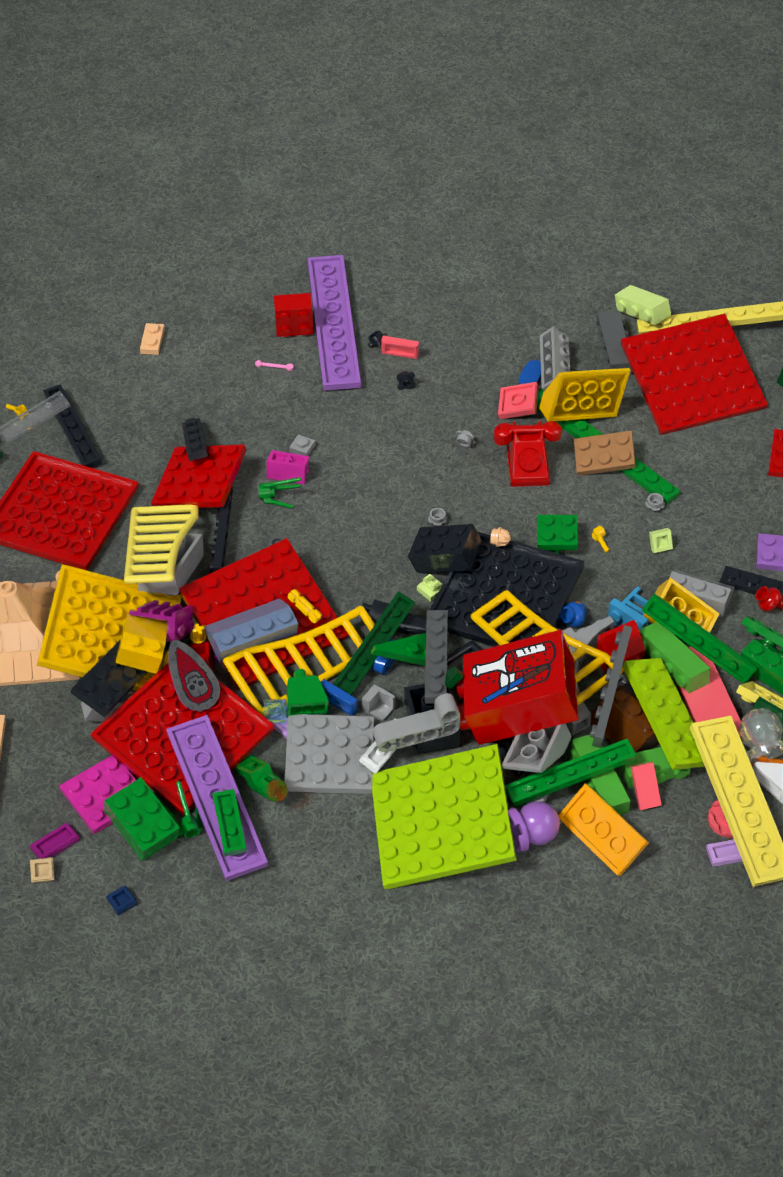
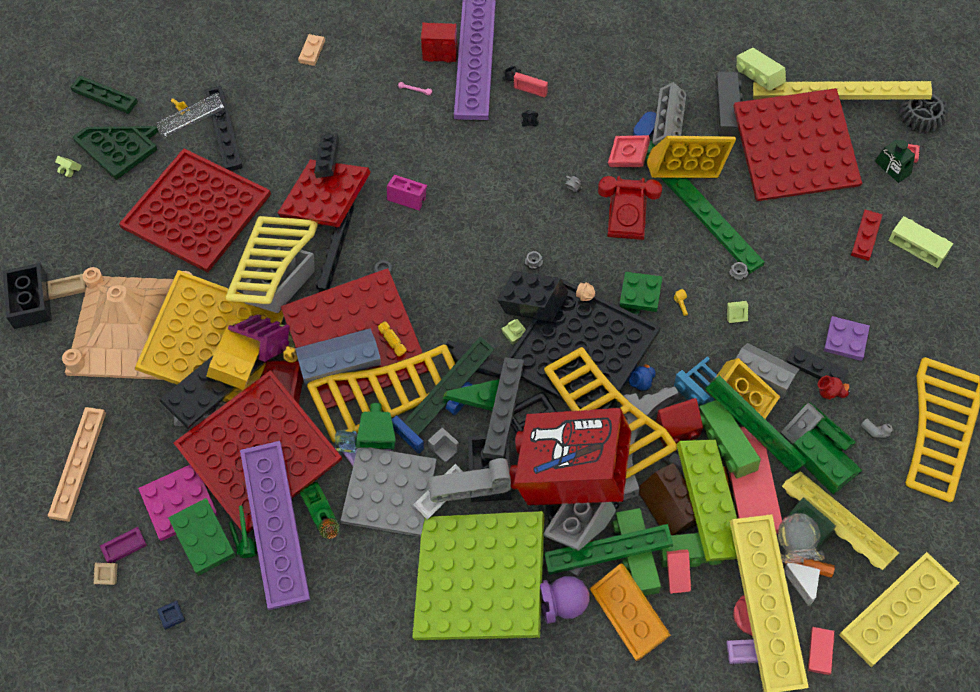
camera: 10 degrees right, 10 degrees up
shield [168,640,220,711] -> none
green plate [212,789,247,856] -> none
green plant [259,477,302,509] -> none
light grey plate [289,435,315,456] -> none
dark green tile [444,667,464,689] -> none
medium nougat plate [574,430,636,476] -> none
dark grey plate [590,625,632,748] -> none
none -> light grey plate [781,403,824,444]

